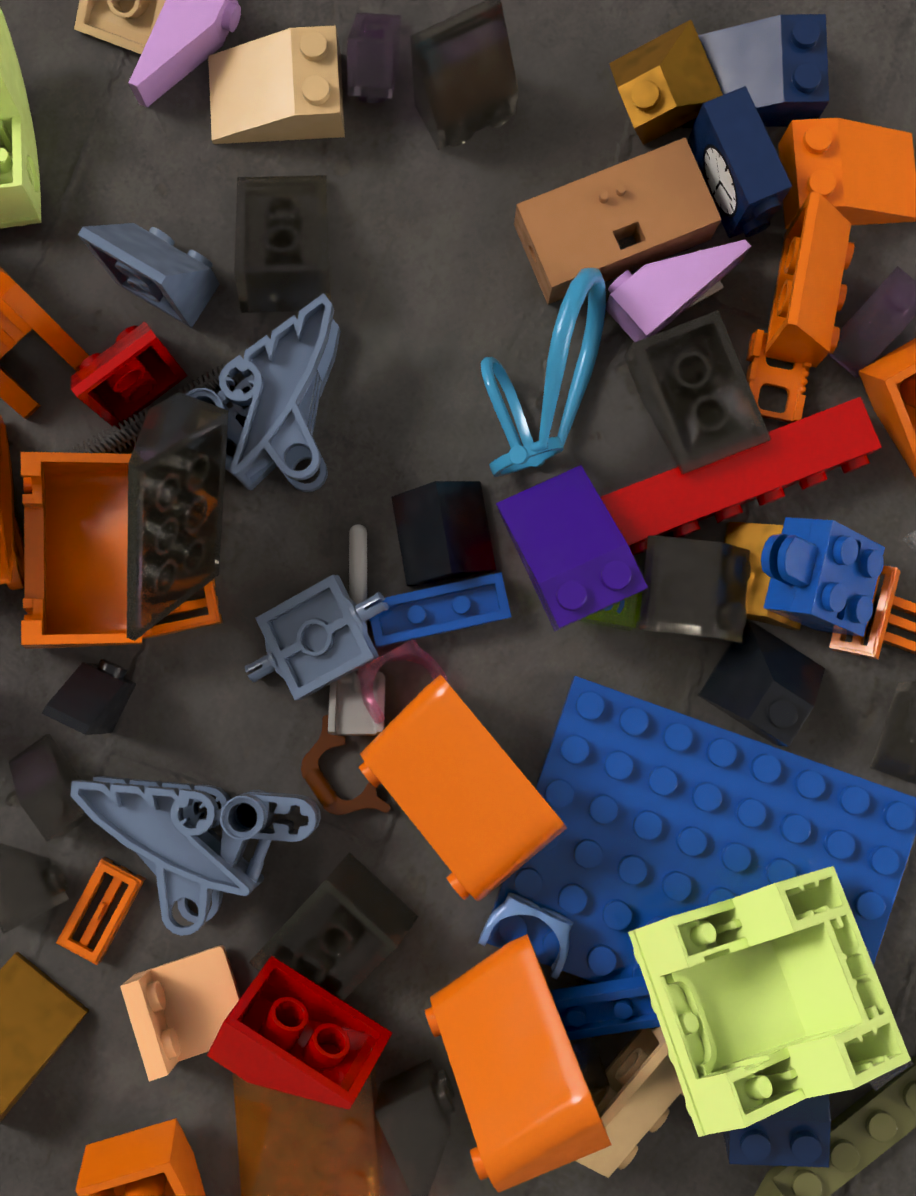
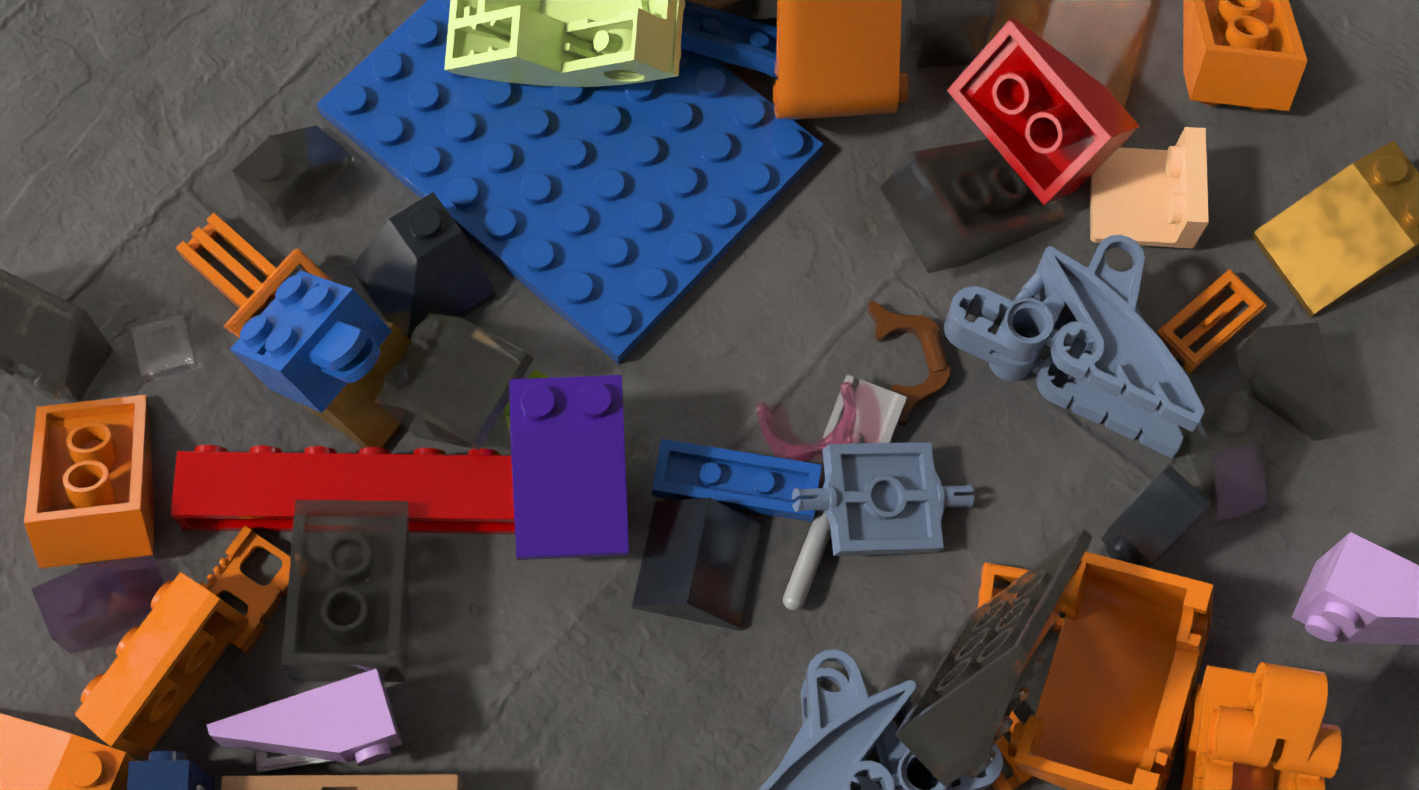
camera: 160 degrees left, 15 degrees down
orange windscreen [358,675,567,902] -> none
medium blue cap [478,893,573,979] -> none
dark azure animal [480,268,606,477] -> none

